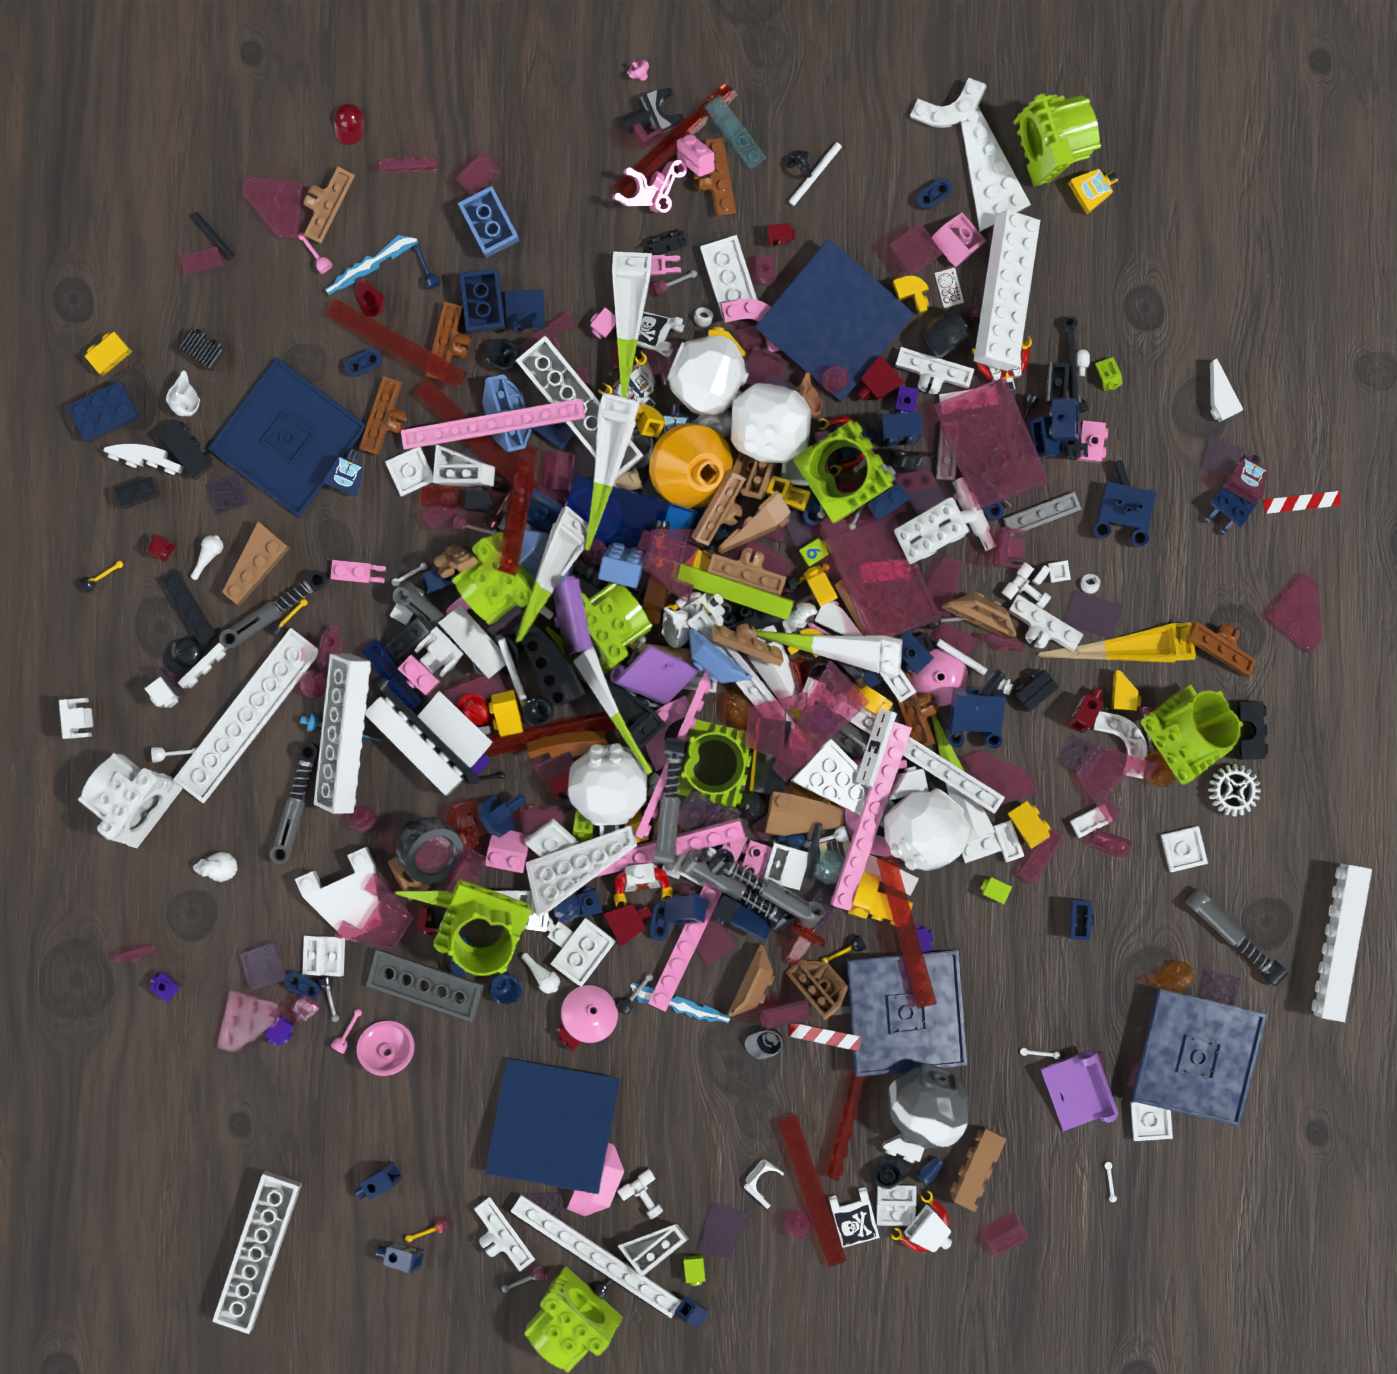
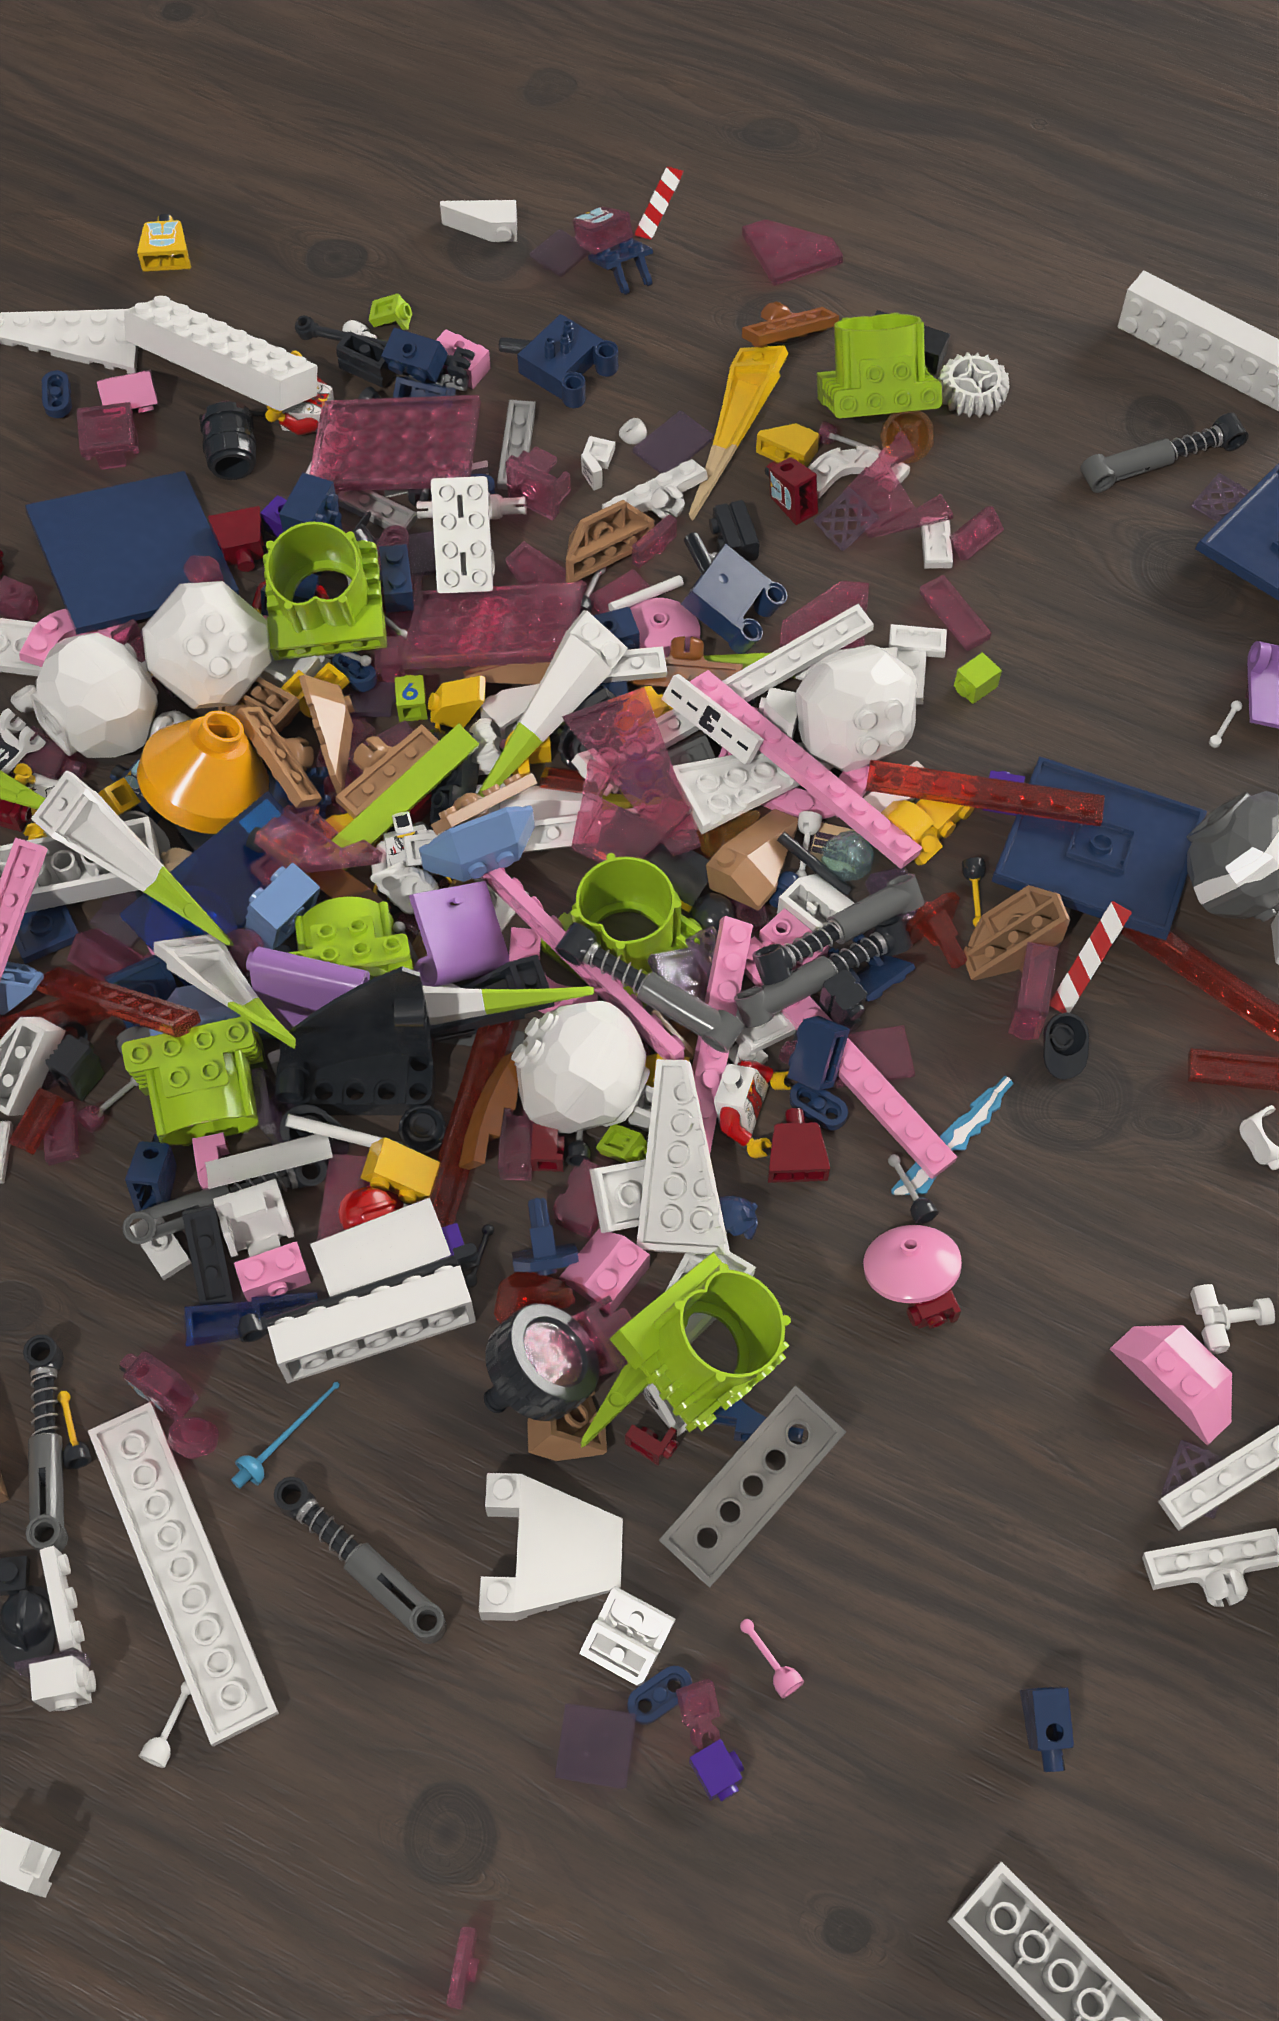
camera: 65 degrees left, 25 degrees down
white hose [78,753,183,848] -> none
dark purple brick [149,972,182,1002] -> none
white hair [193,852,237,882] -> none
clear pink plate [217,991,281,1052] -> none
white brick [314,654,371,814] -> none
hinge [317,976,339,1022] -> none
bright pink hinge [331,560,386,583] -> none
clear pink wing [335,873,414,950] -> none
clear pink plate [348,806,376,833] -> none
bright pink dish [357,1021,415,1076] -> none
dark blue torso [376,1243,425,1274] -> none
white hinge [392,563,428,586] -> none
hinge [405,1217,451,1243] -> none
medium nougat plate [434,544,478,578] -> none
black hinge [483,487,514,530] -> none
dark blue tile [485,1058,620,1195] -> none
dark blue hair [488,971,524,1005] -> none
white piece [521,953,560,994] -> none
white plate [546,916,574,948] -> none
white plate [551,917,616,987] -> none
dark blue brick [578,886,603,917] -> none
clear orange hair [726,686,757,729] -> none
medium nougat wedge [728,944,775,1017] -> none
yellow brick [892,276,929,315] -> none
white plate [895,347,974,394] -> none
white sticker [935,268,964,308] -> none
white bar [1001,562,1051,609] -> none
yellow brick [1008,801,1051,849] -> none
lime hose [1013,94,1101,187] -> none
dark blue brick [1068,899,1094,941] -> none
clear orange hair [1149,961,1195,994] -> none
white tile [1161,826,1208,872] -> none

